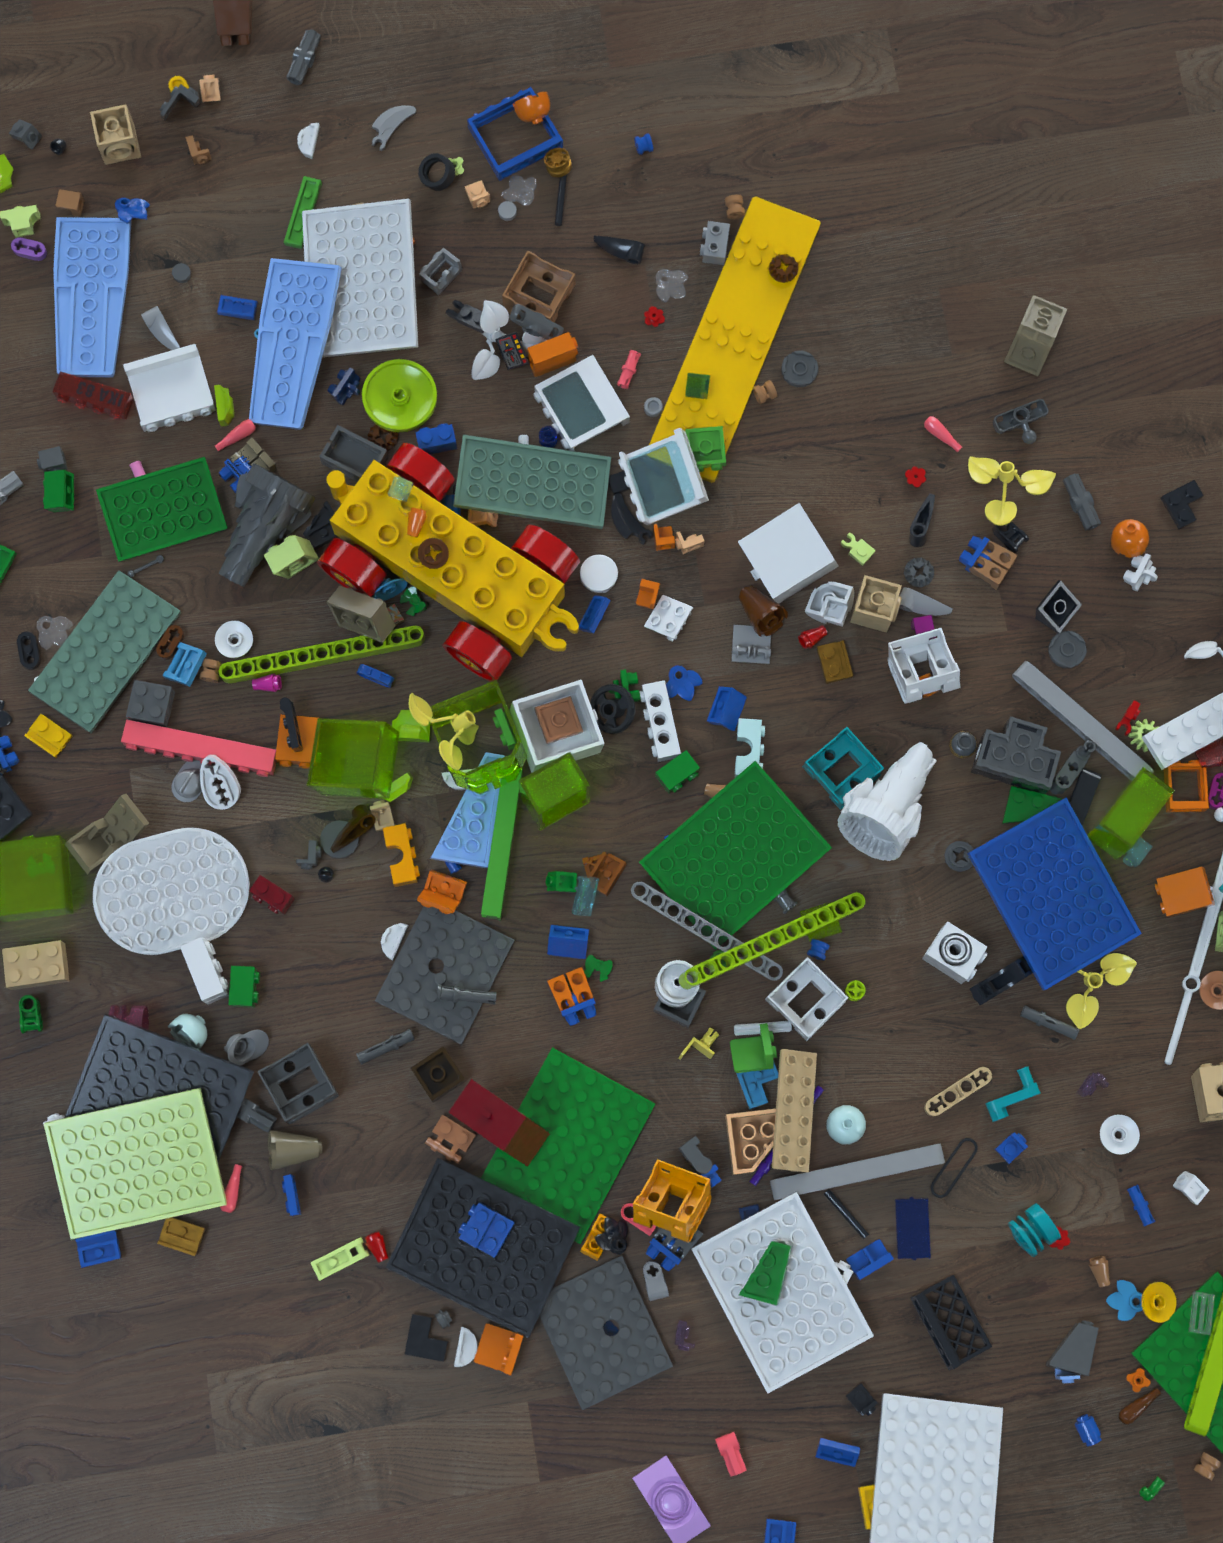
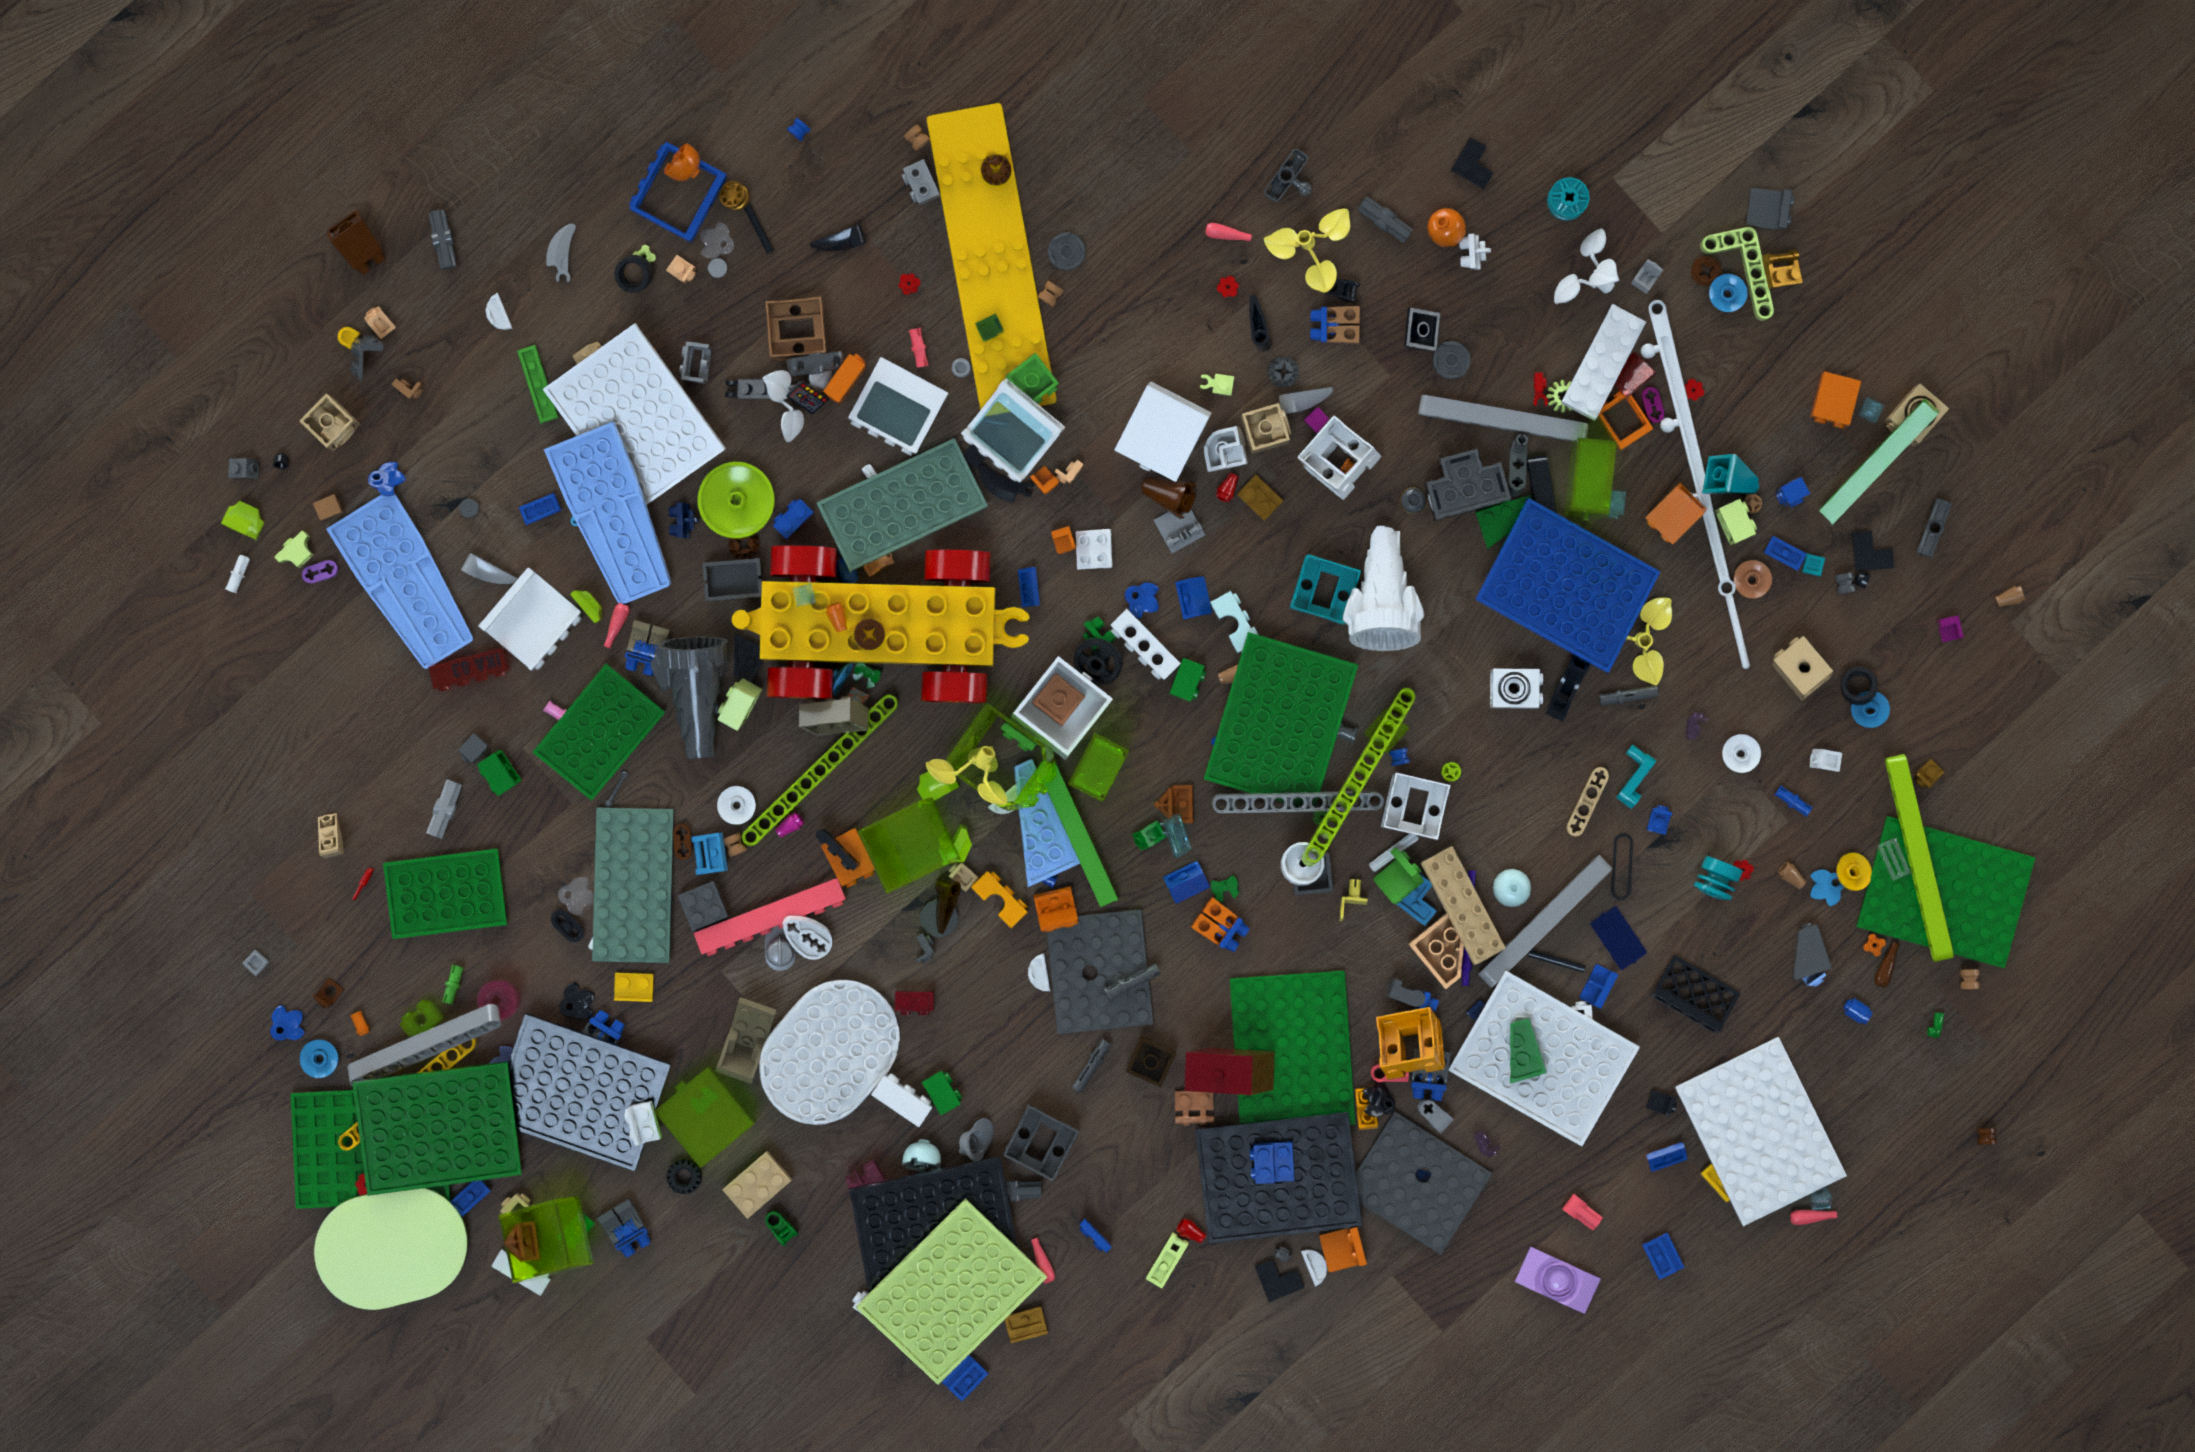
camera: 30 degrees left, 10 degrees up
dark tan cone [268,1130,322,1170] -> none
black hinge [318,867,334,883] -> none
blue piece [356,664,394,688] -> none
clear blue wheel [539,426,558,448] -> none
white tile [580,555,618,593] -> none
clear plate [655,269,688,302] -> none
dark grey gear [944,841,974,872] -> none
dark tan bracket [1004,295,1067,376] -> none

